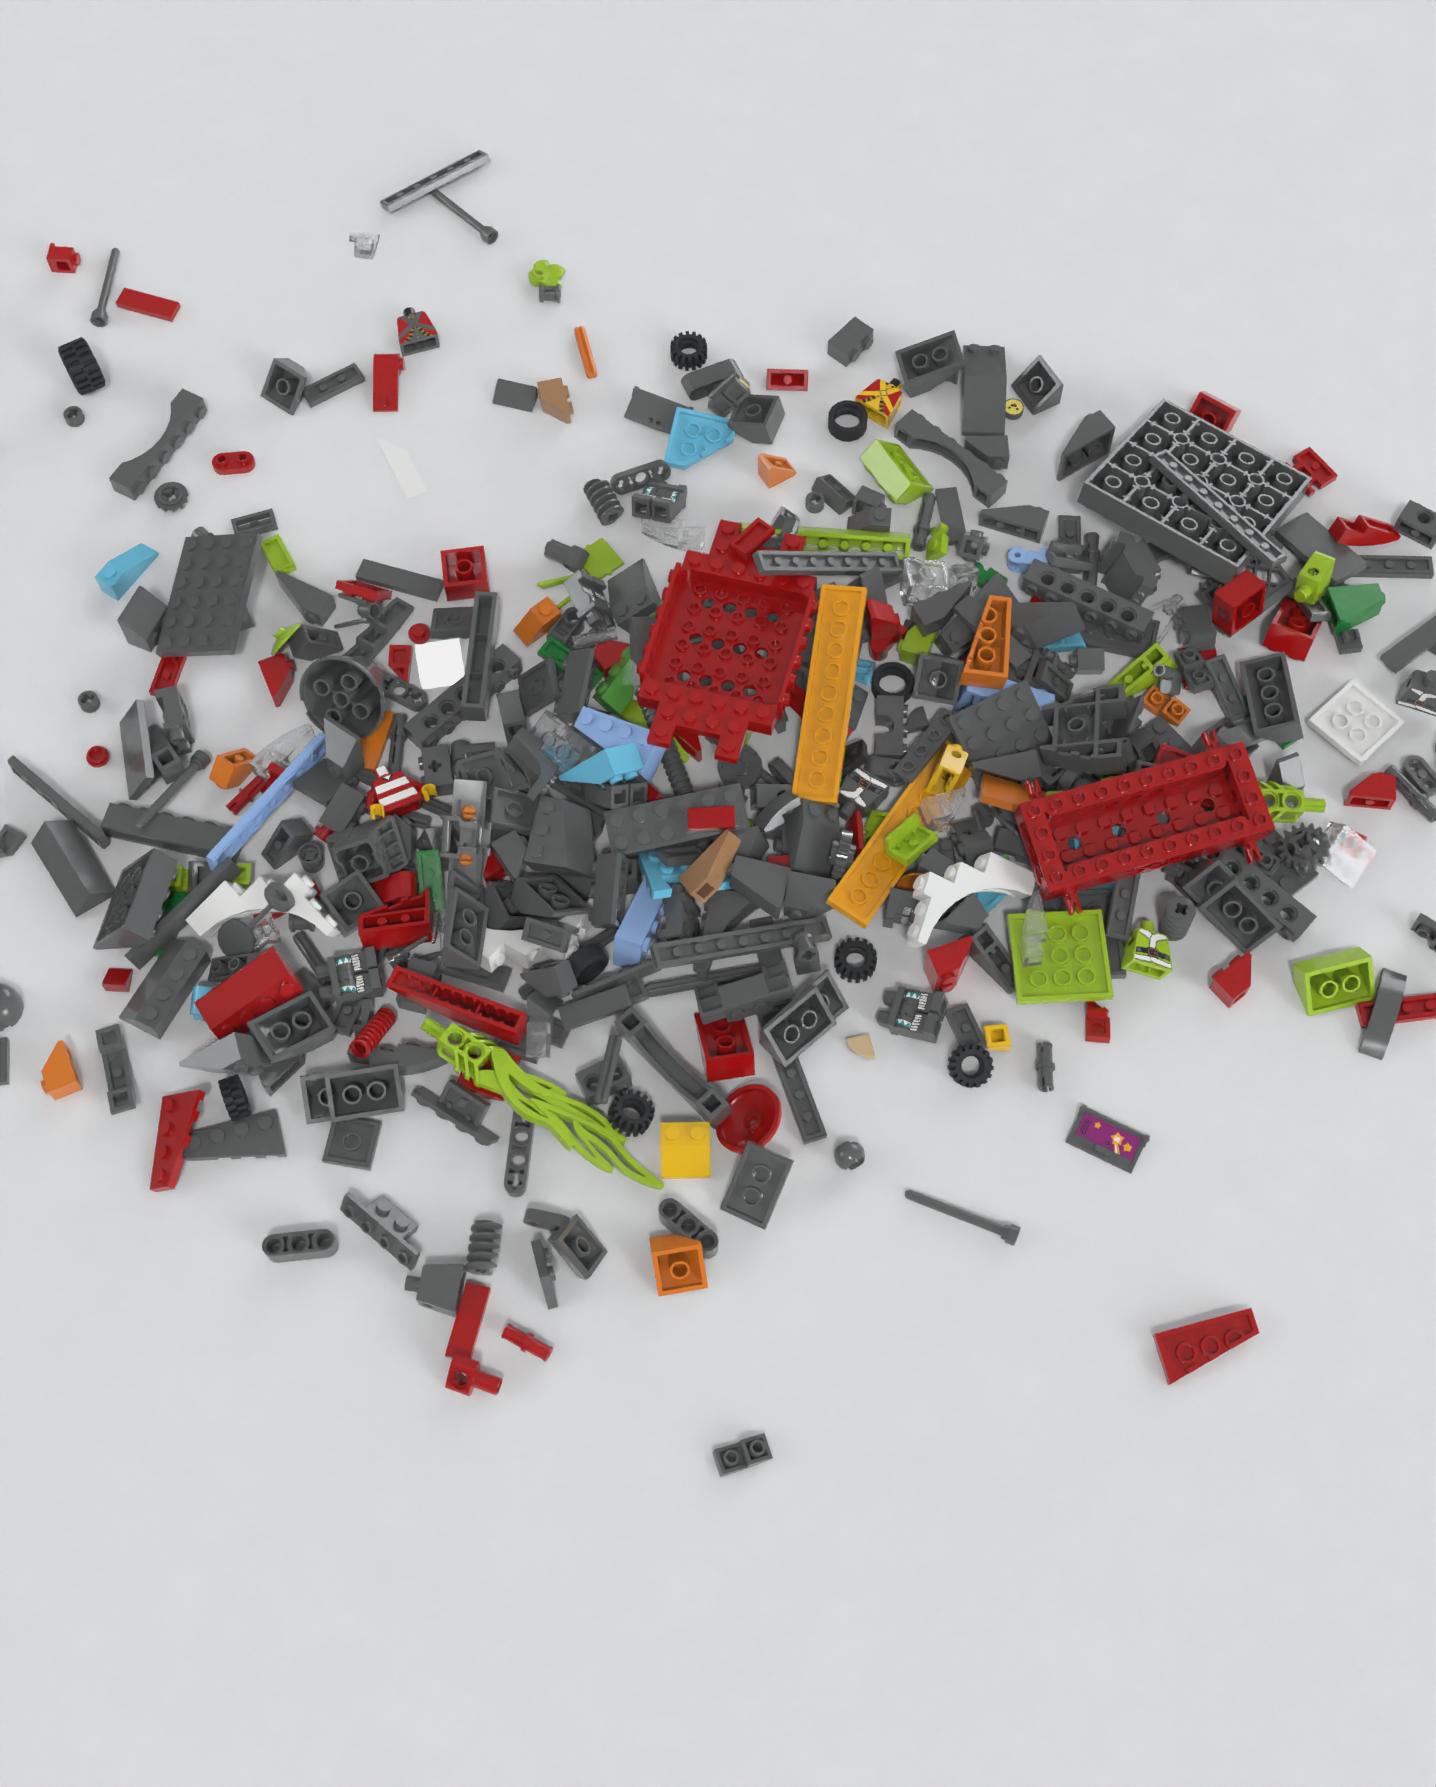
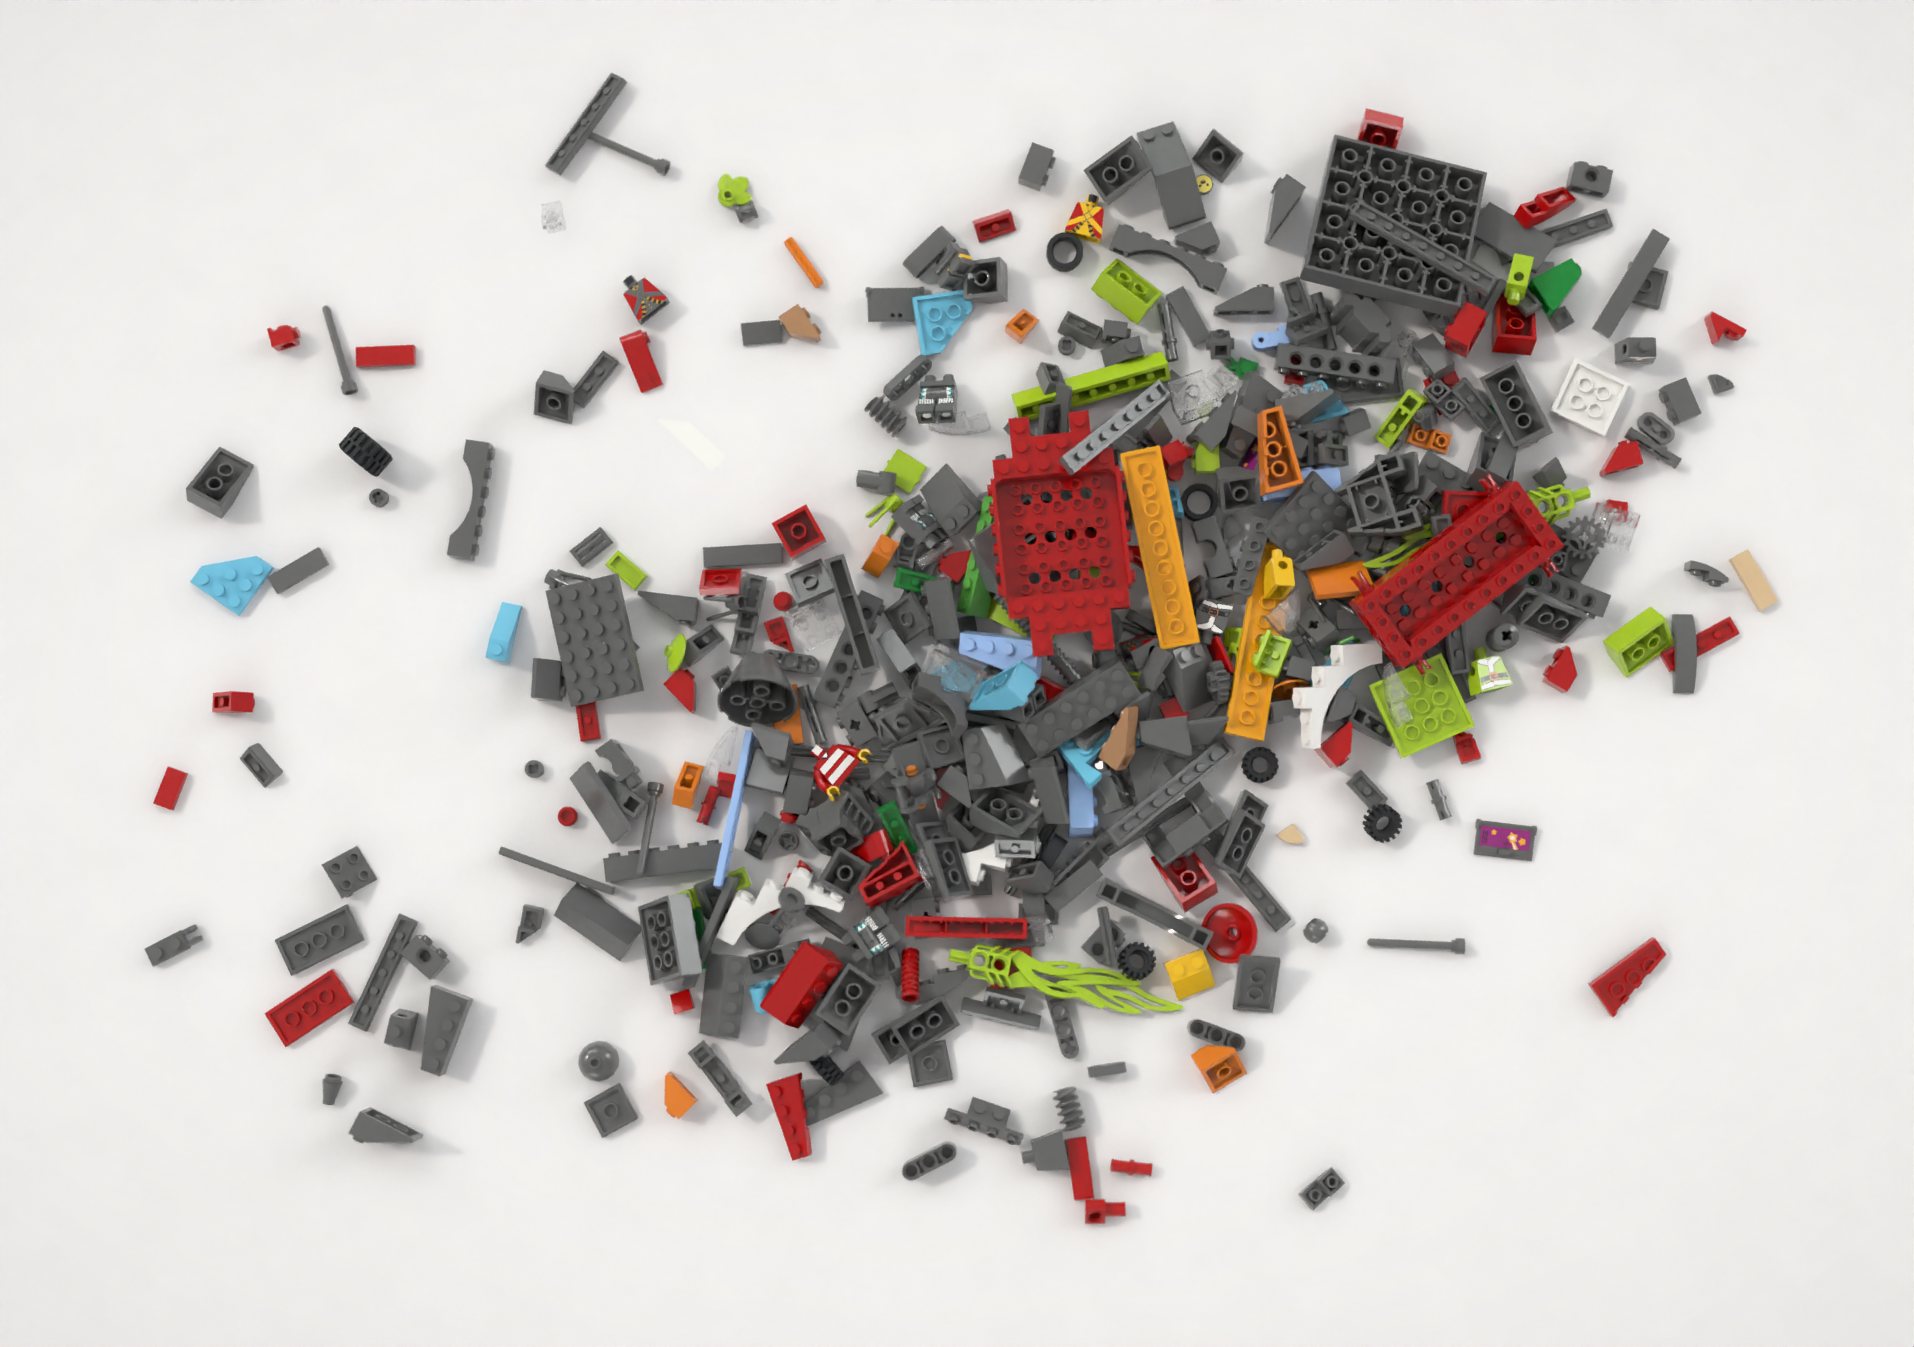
camera: 15 degrees left, 20 degrees up
dark grey gear [154,482,189,512] -> none
red plate [212,451,256,475] -> none
dark grey wing [531,1239,558,1310] -> none
dark grey slope [547,1214,608,1280] -> none
black tyre [670,331,707,371] -> none
red slope [688,806,736,832] -> none
red tile [729,517,775,561] -> none
dark grey piece [793,931,821,976] -> none
dark grey hips [877,986,949,1044] -> none
lime plate [926,522,949,563] -> none
yellow slope [983,1023,1011,1052] -> none
red plate [1285,447,1338,497] -> none

